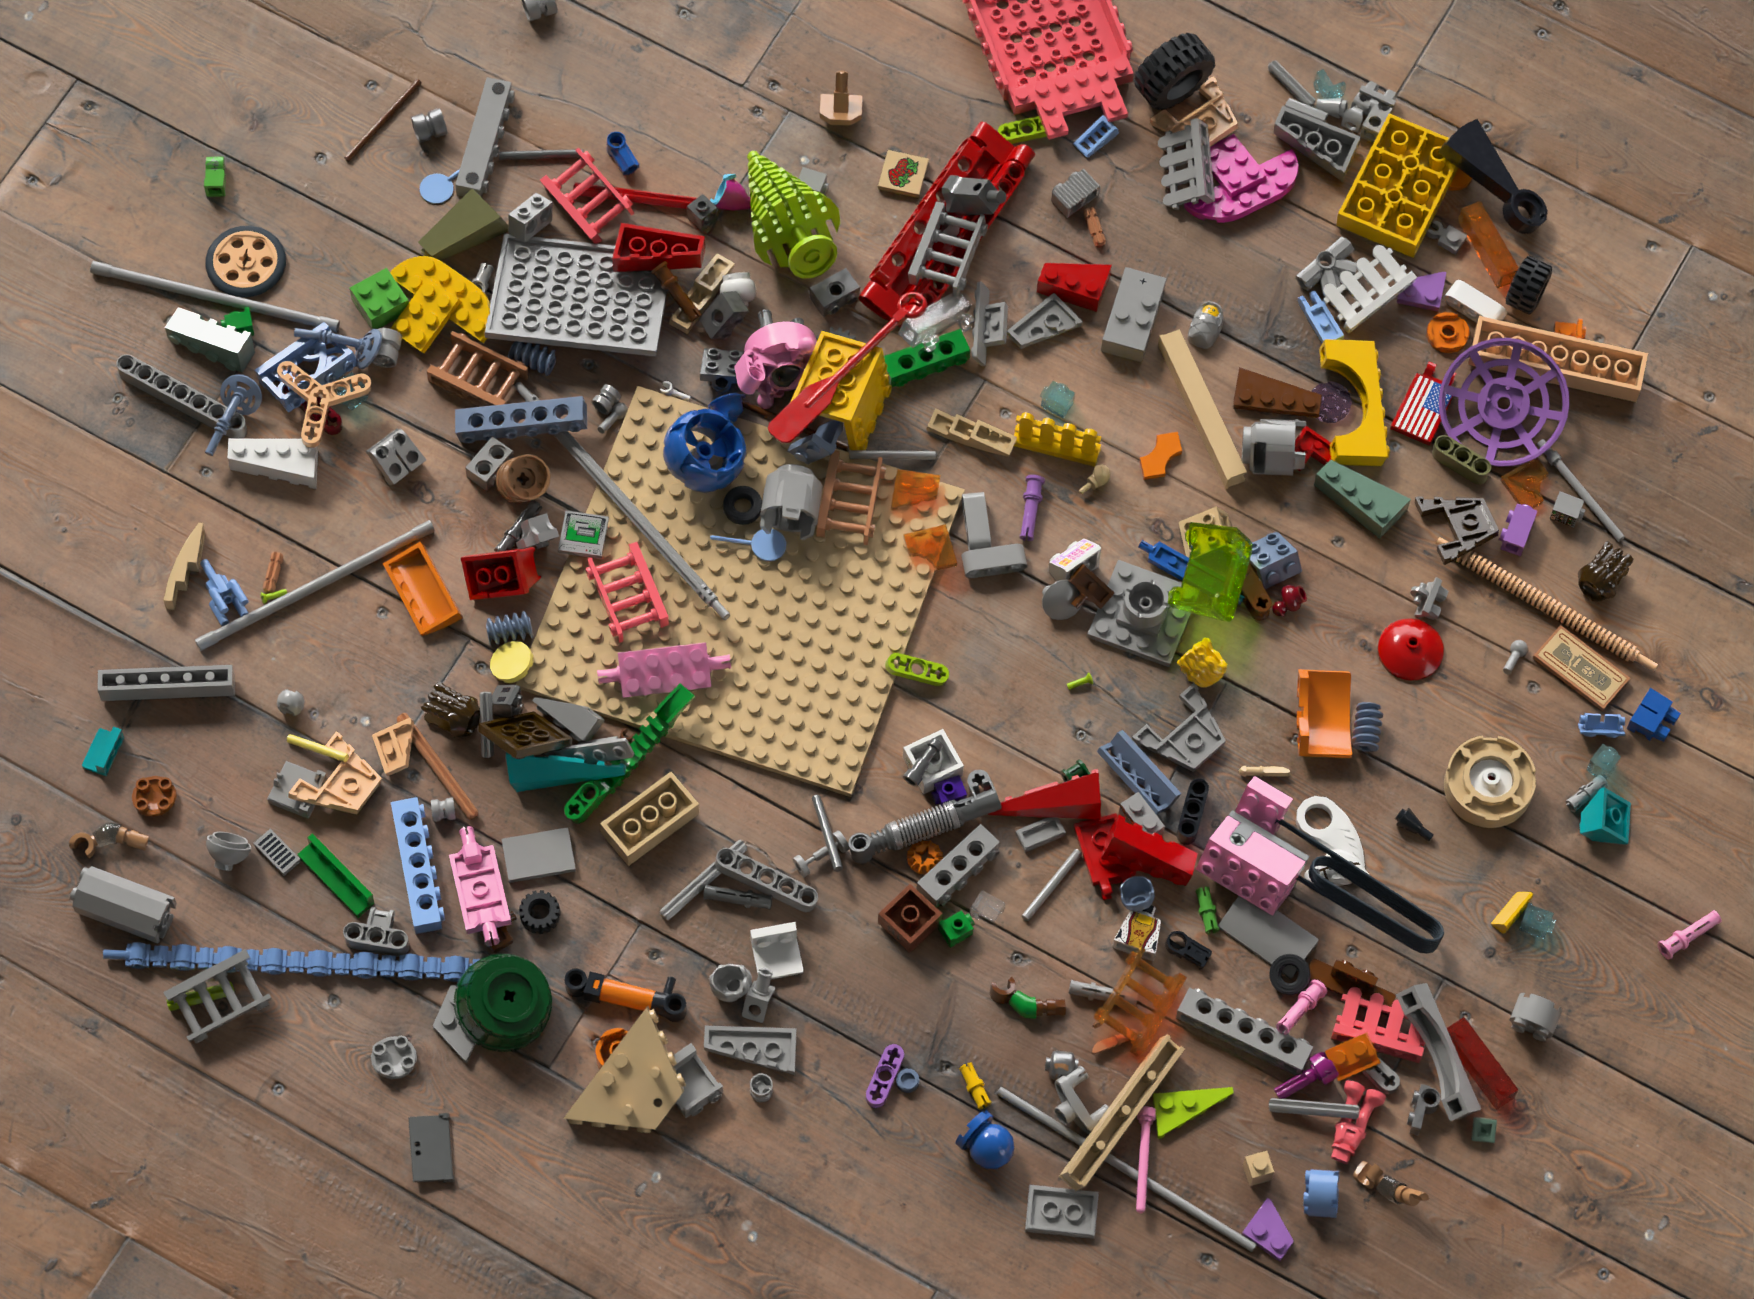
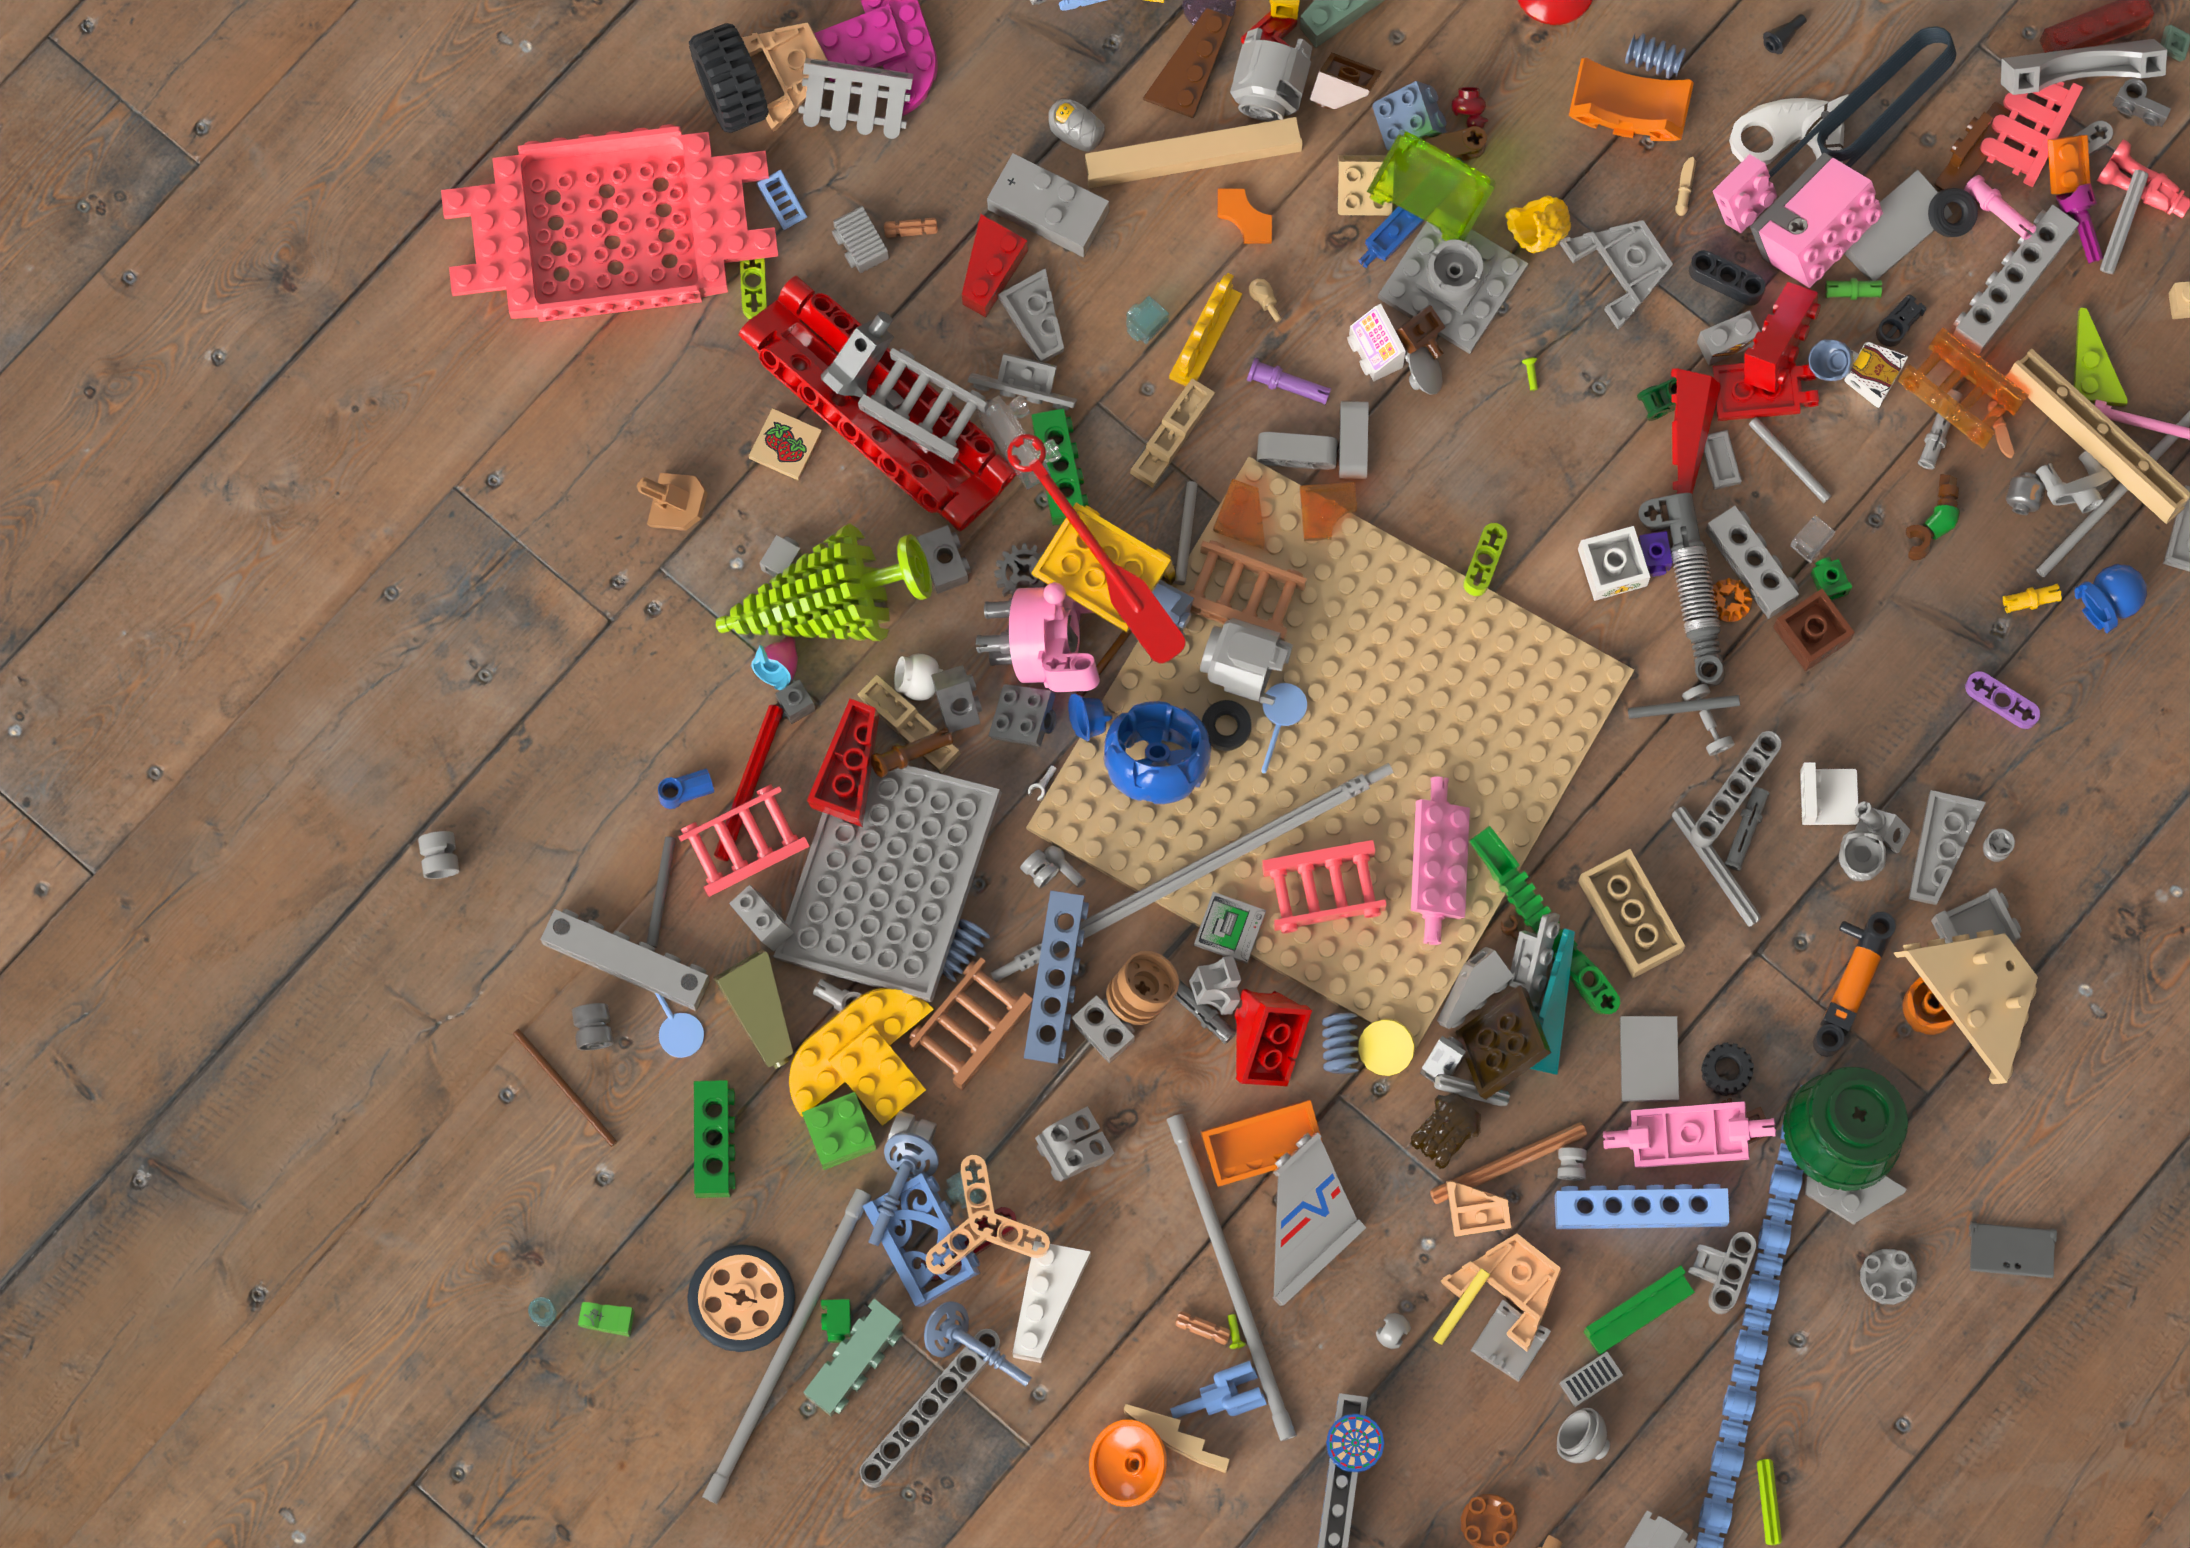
camera: 75 degrees left, 10 degrees up
light grey fence [164,949,272,1043] -> none
sand blue tile [896,1069,919,1093] -> none
dark grey piece [903,738,943,787] -> none
sand blue fence [1097,730,1182,815] -> none
none -> clear light blue bush [528,1297,557,1327]
none -> green brick [694,1080,736,1198]
none -> orange dish [1089,1420,1167,1507]
none -> light grey piece [1272,1132,1366,1306]
none -> slope [1310,52,1382,109]
none -> blue tile [1326,1414,1384,1472]

